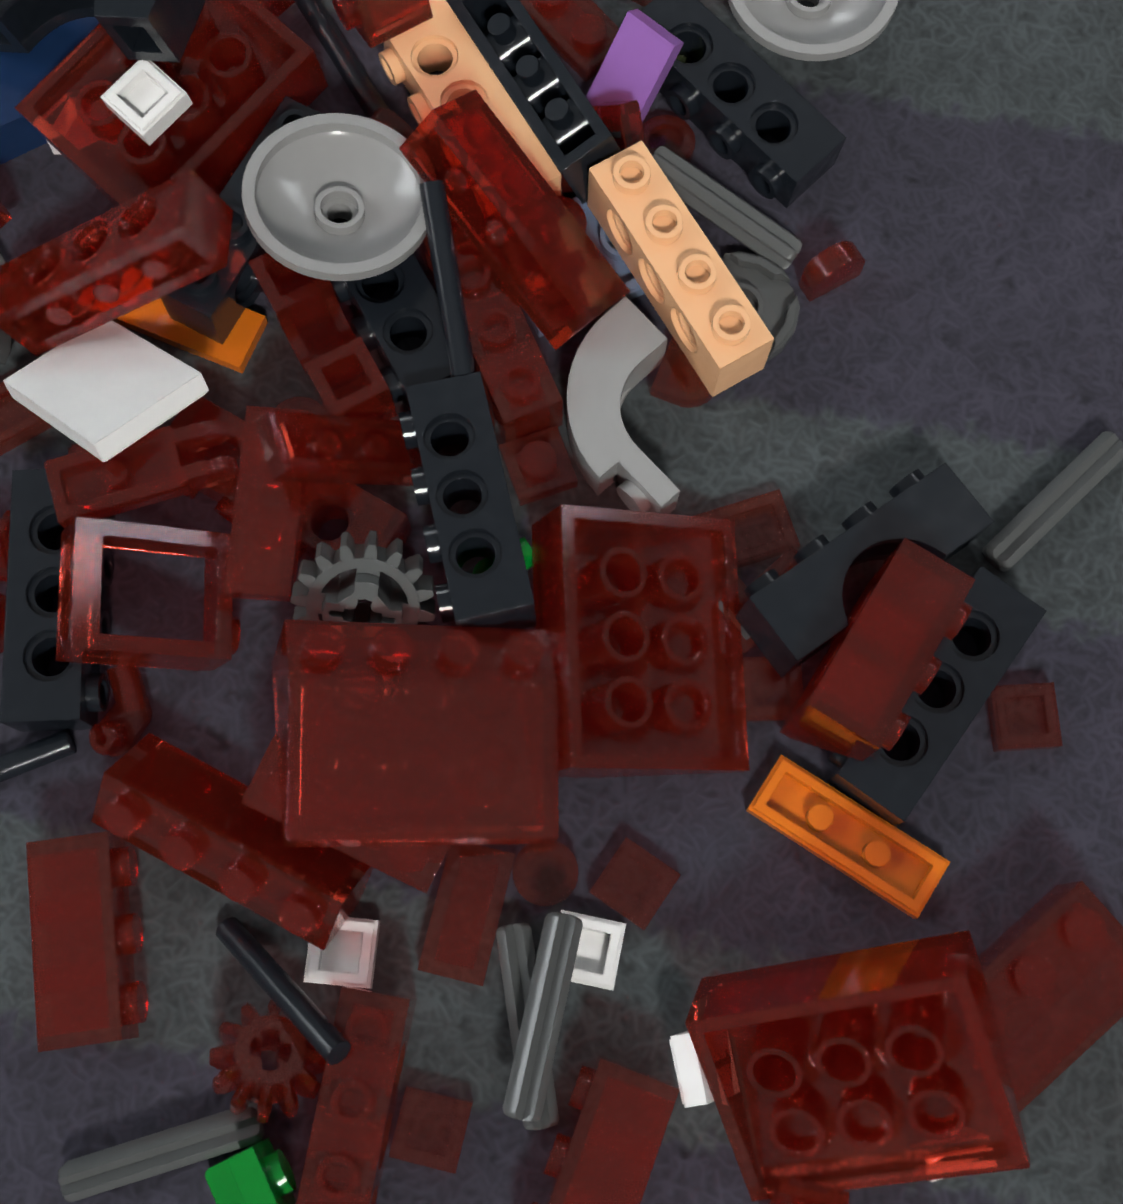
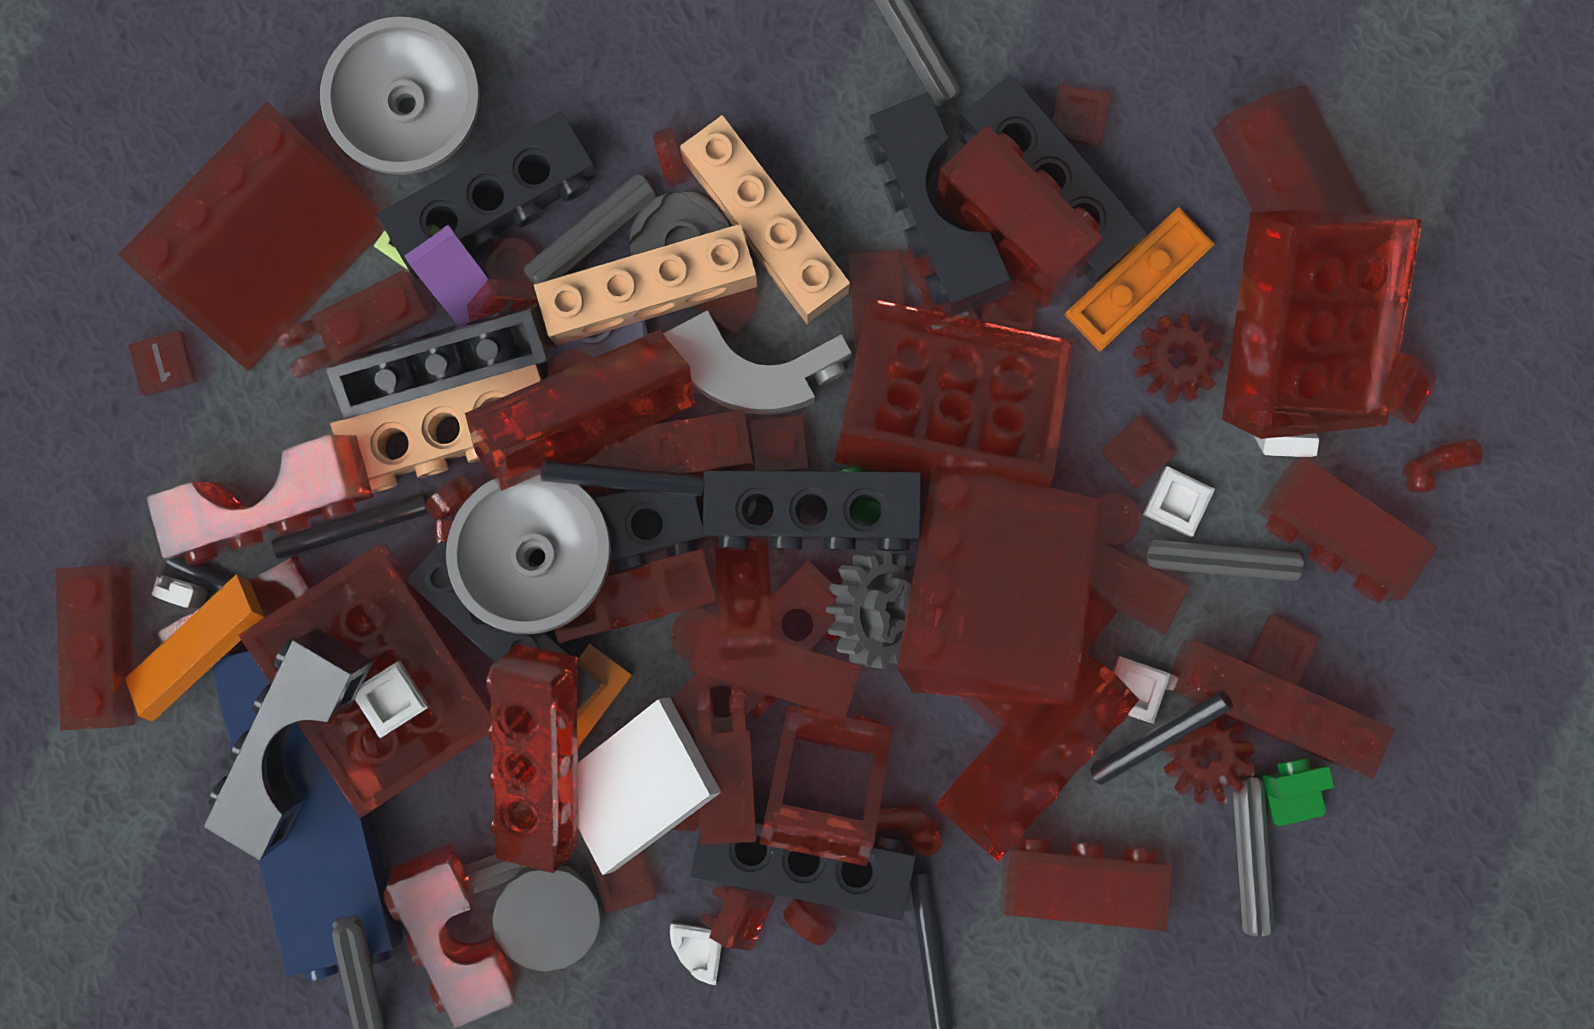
camera: 75 degrees left, 10 degrees up
dark grey axle [503,912,583,1123] -> none
none -> light nougat brick [680,115,850,324]
none -> clear red gear [1132,313,1224,404]

